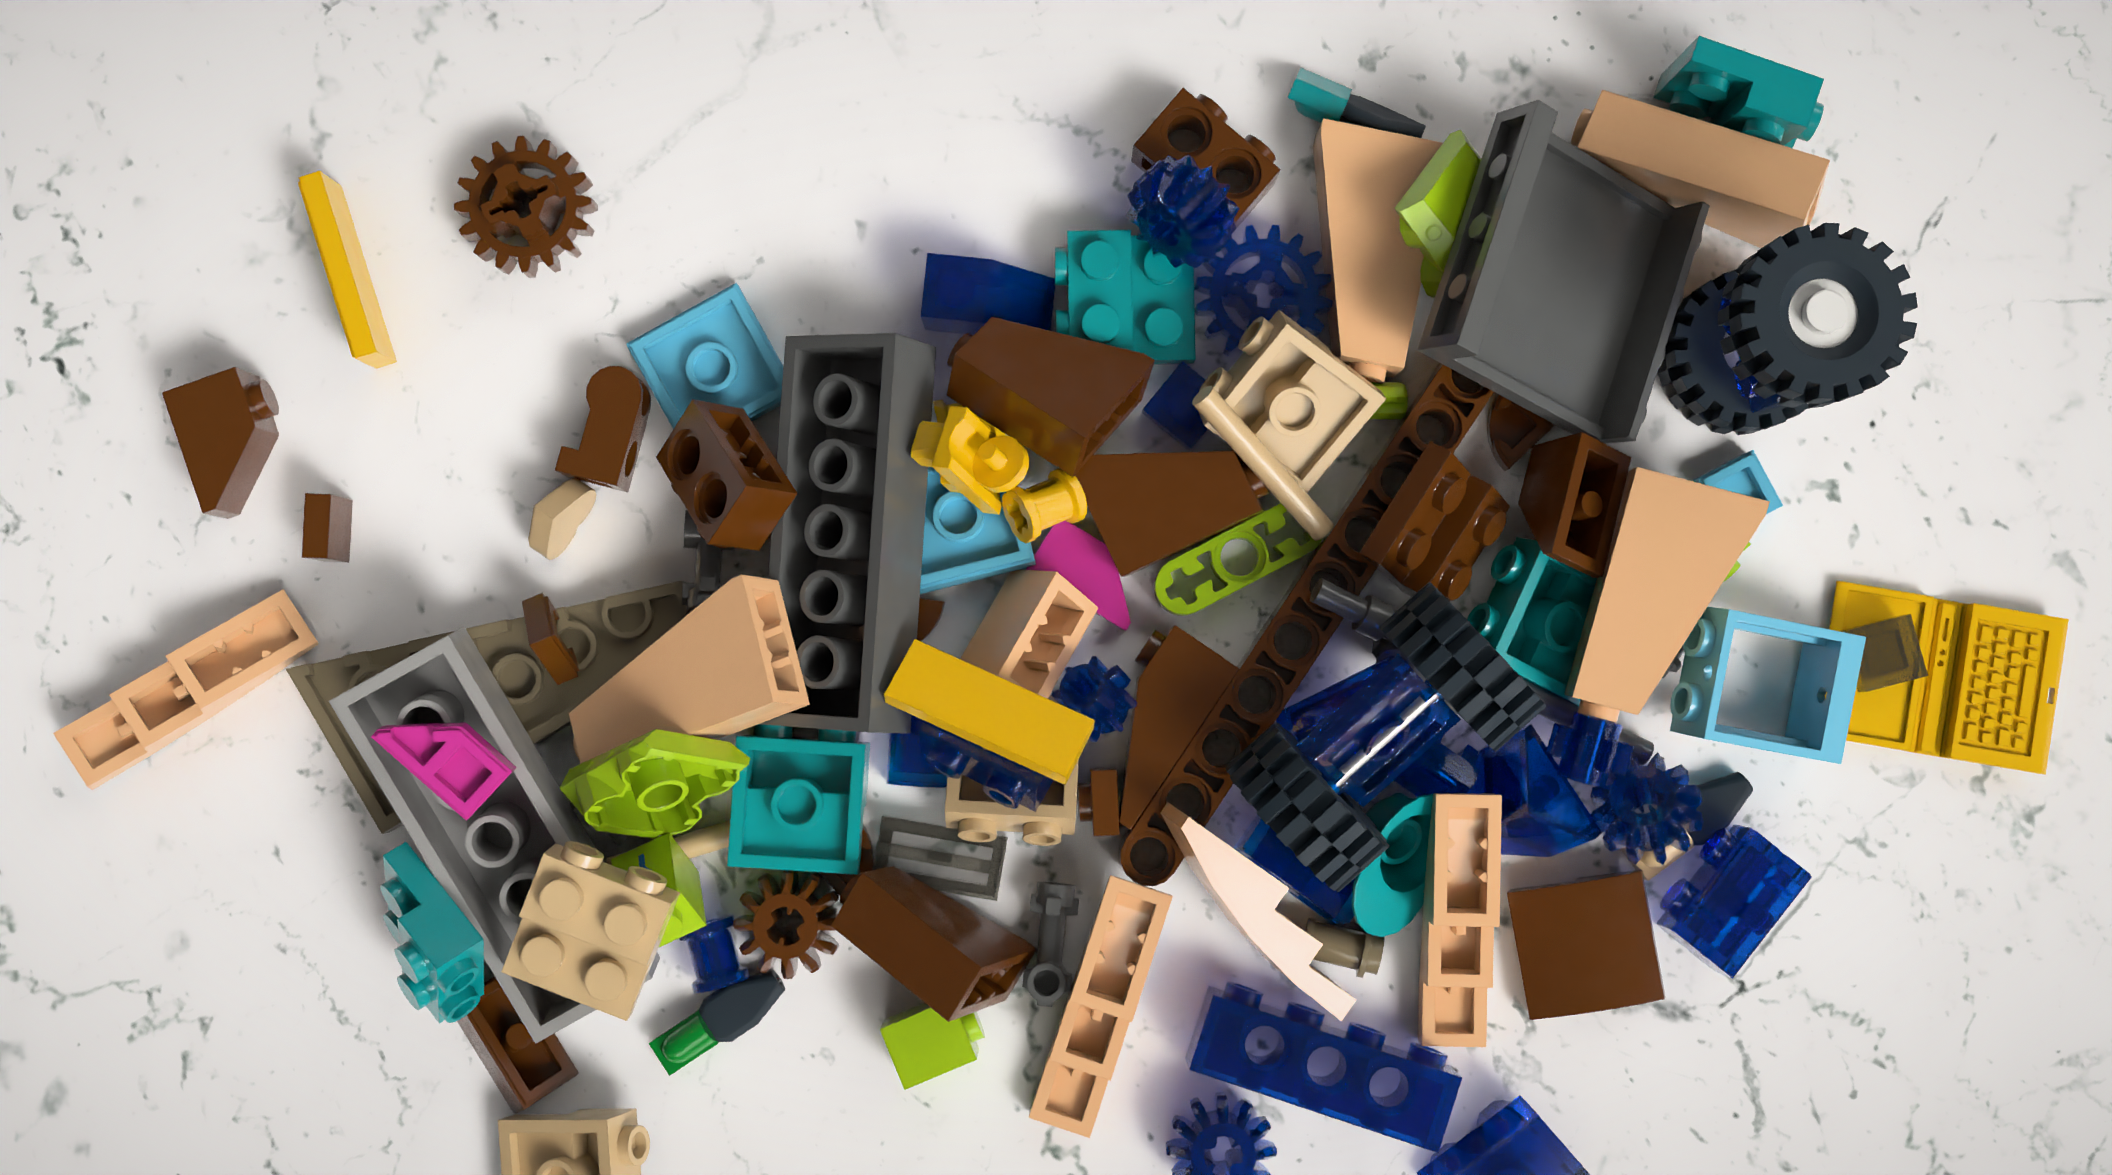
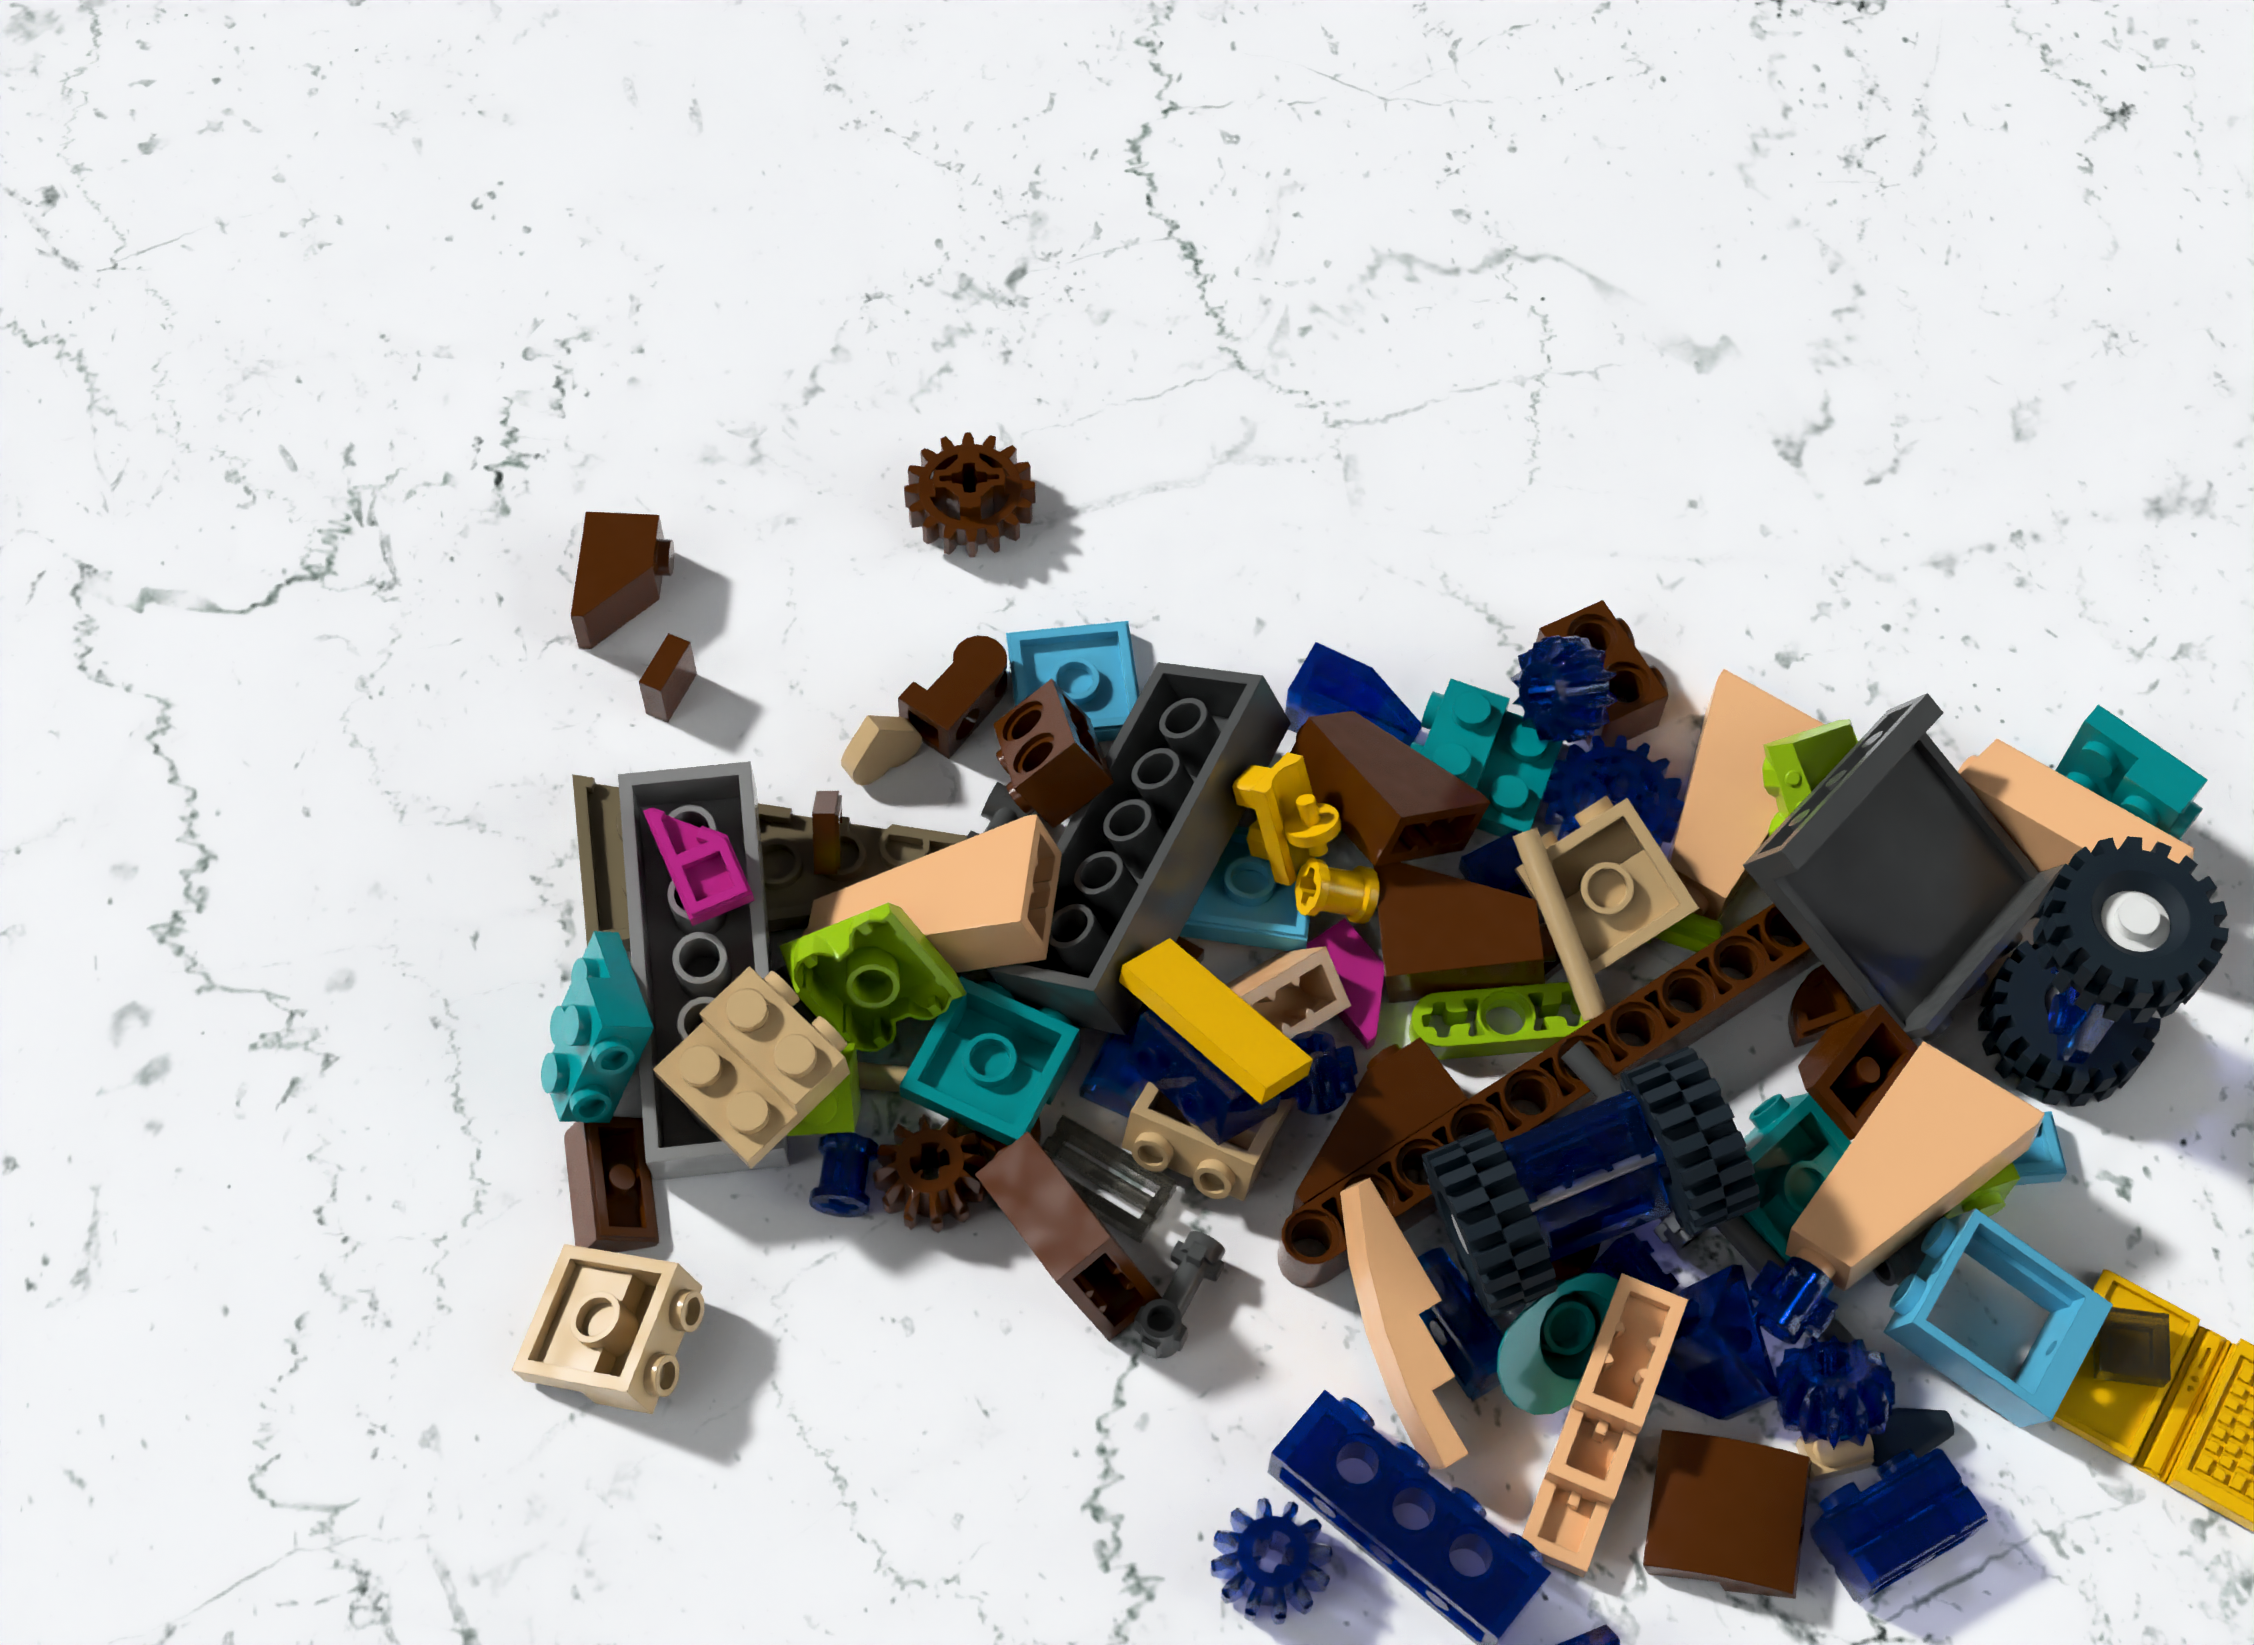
camera: 20 degrees right, 25 degrees down
light nougat slope [53,589,319,790] -> none
yellow tile [298,171,397,369] -> none
black piece [649,970,785,1076] -> none
lime brick [880,1003,985,1090] -> none
light nougat slope [1029,875,1173,1138] -> none
reddish brown plate [1078,767,1120,836] -> none
piece [1287,68,1426,138] -> none
dark tan pin [1305,918,1385,978] -> none
reddish brown plate [1359,441,1510,601] -> none

